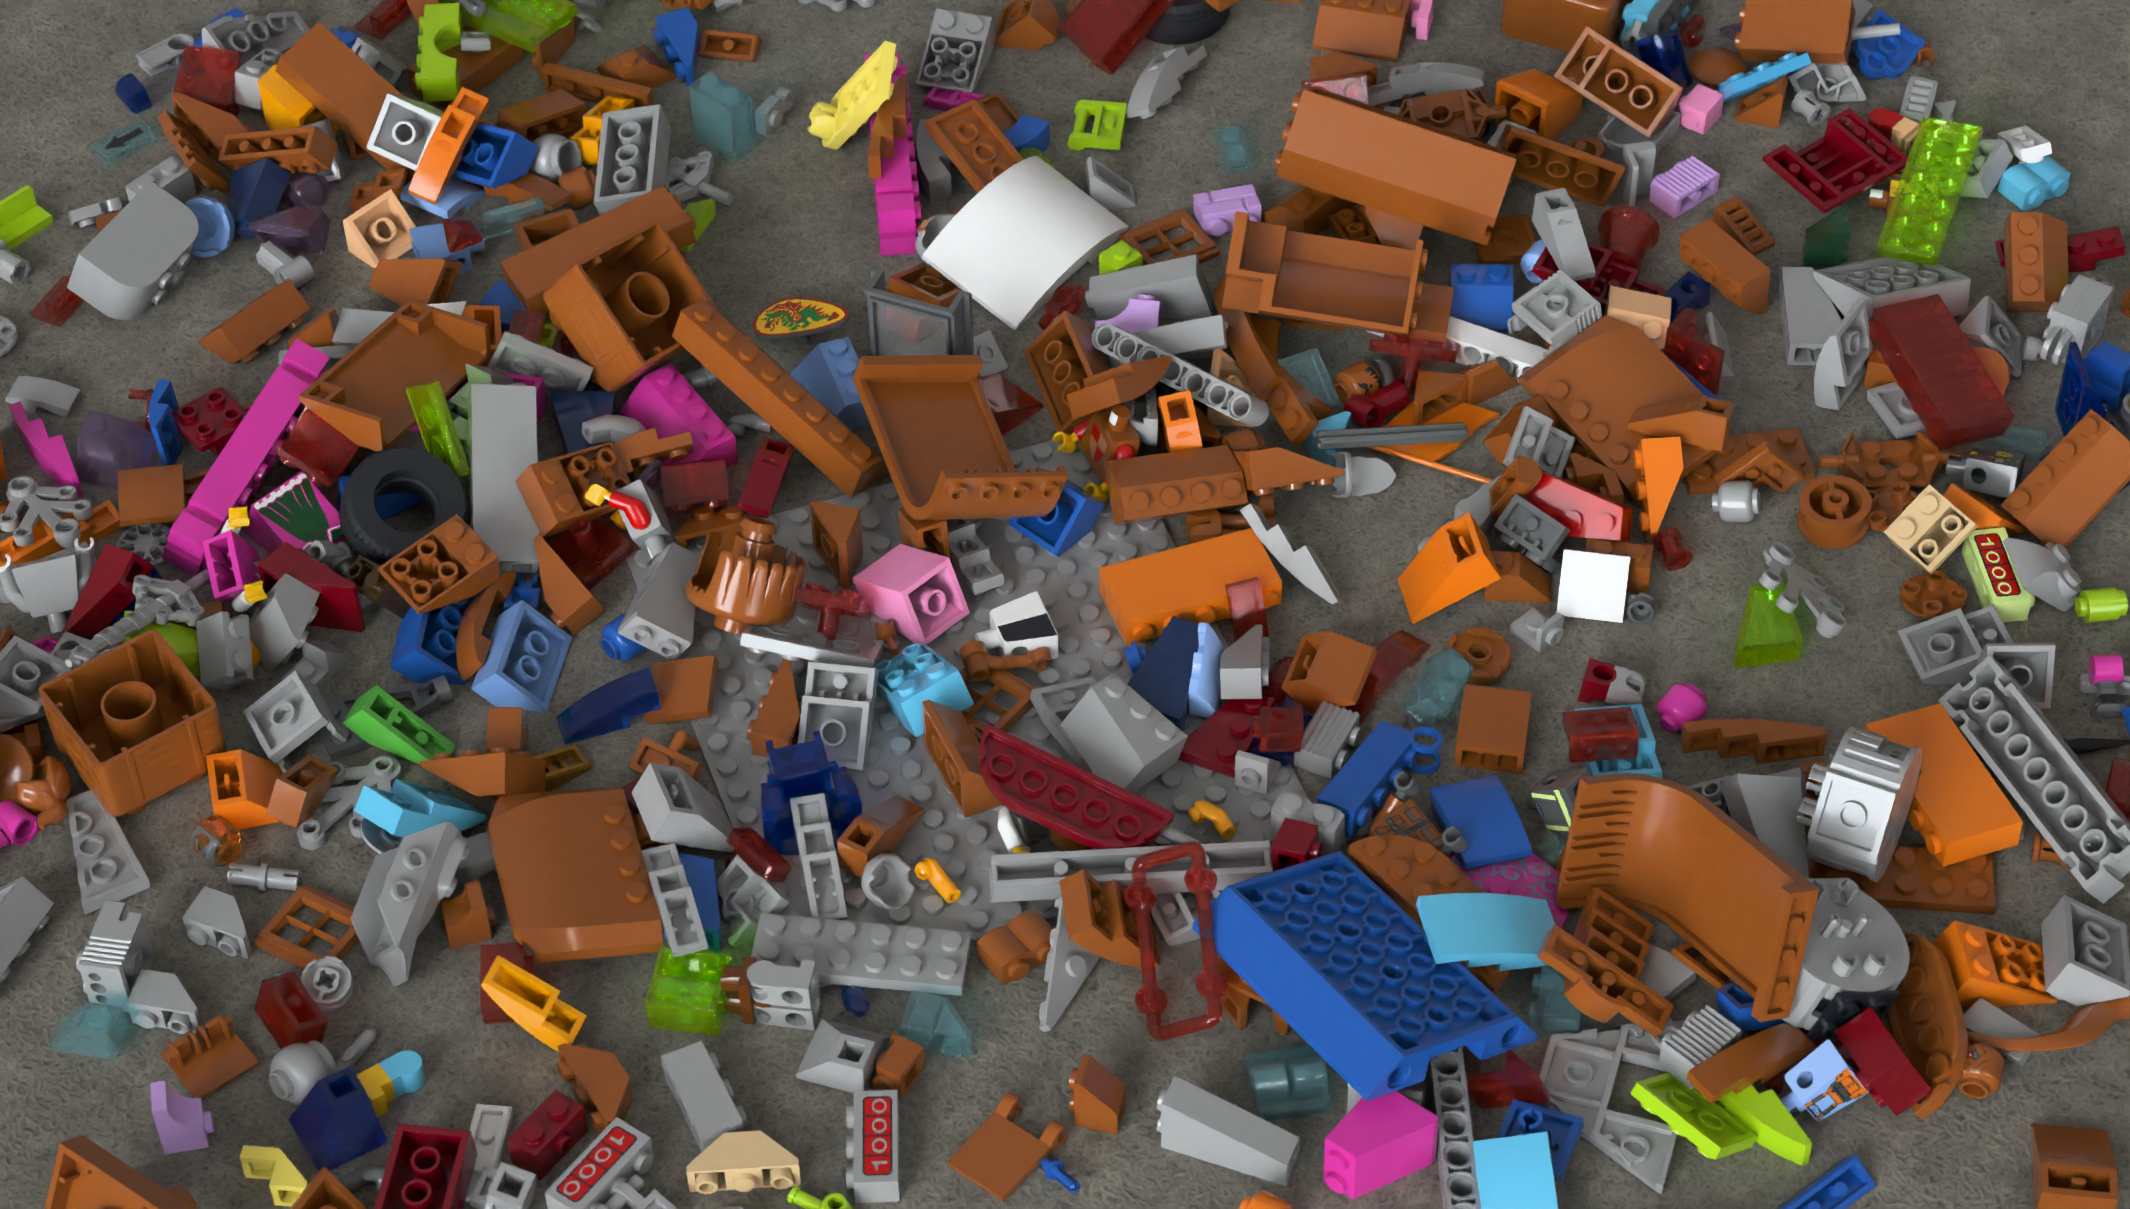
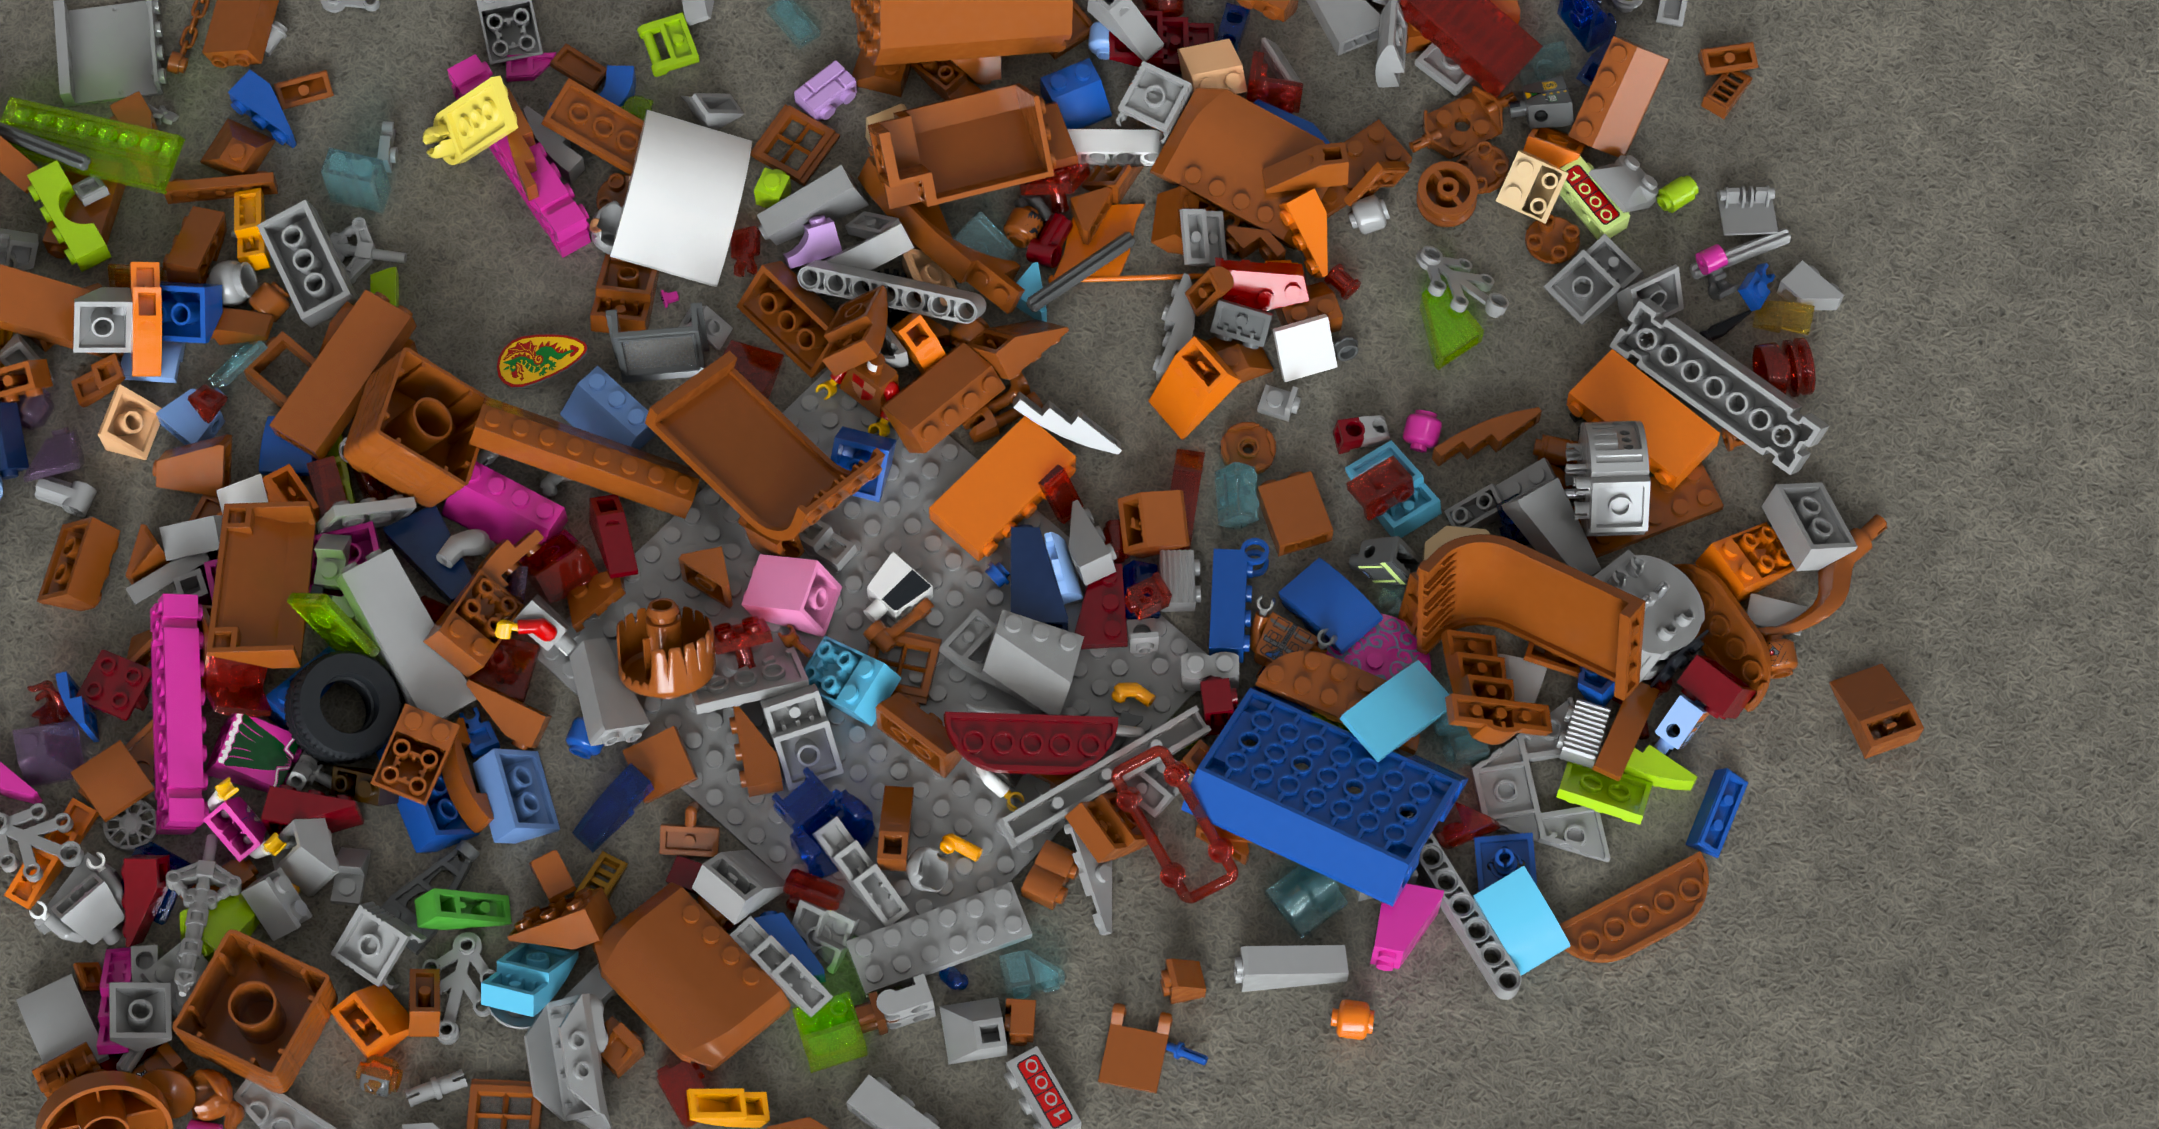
camera: 30 degrees left, 20 degrees up
light grey piece [1331,451,1396,498] -> none

